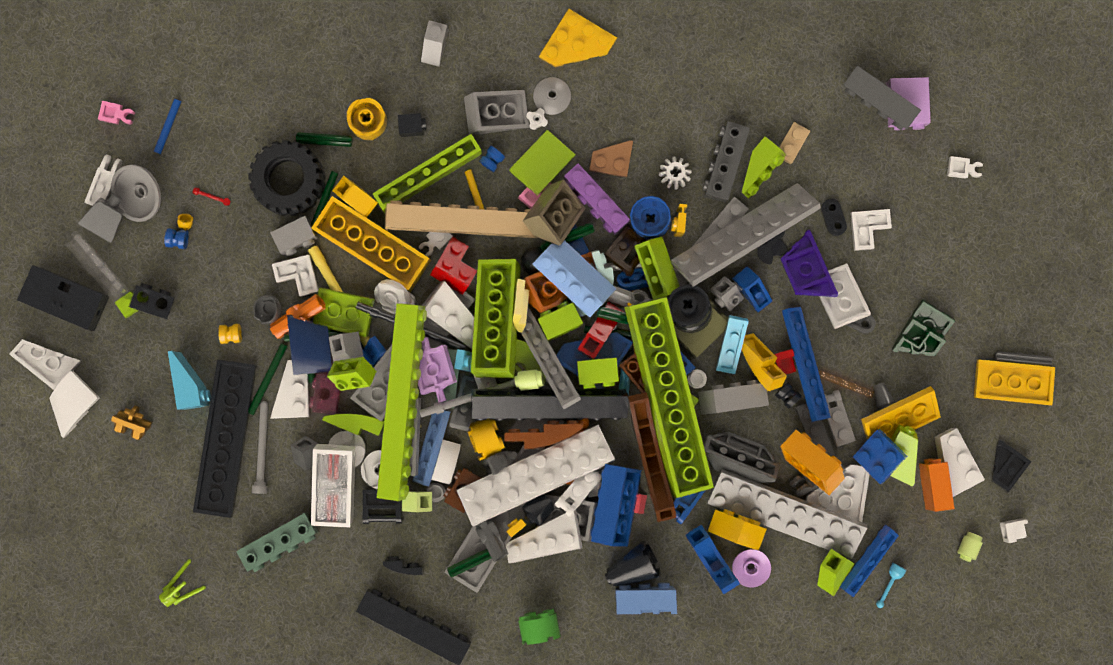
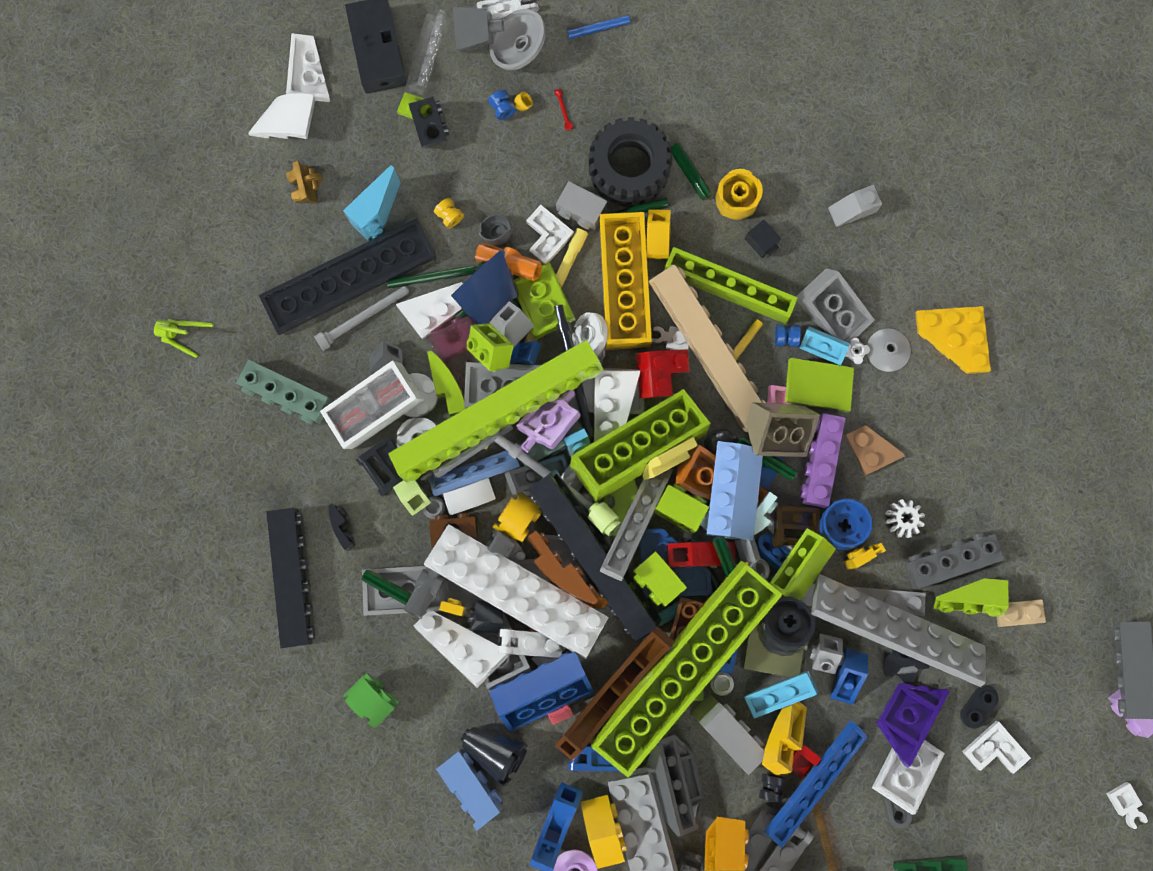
camera: 60 degrees right, 5 degrees down
none -> medium azure plate [800,327,850,365]

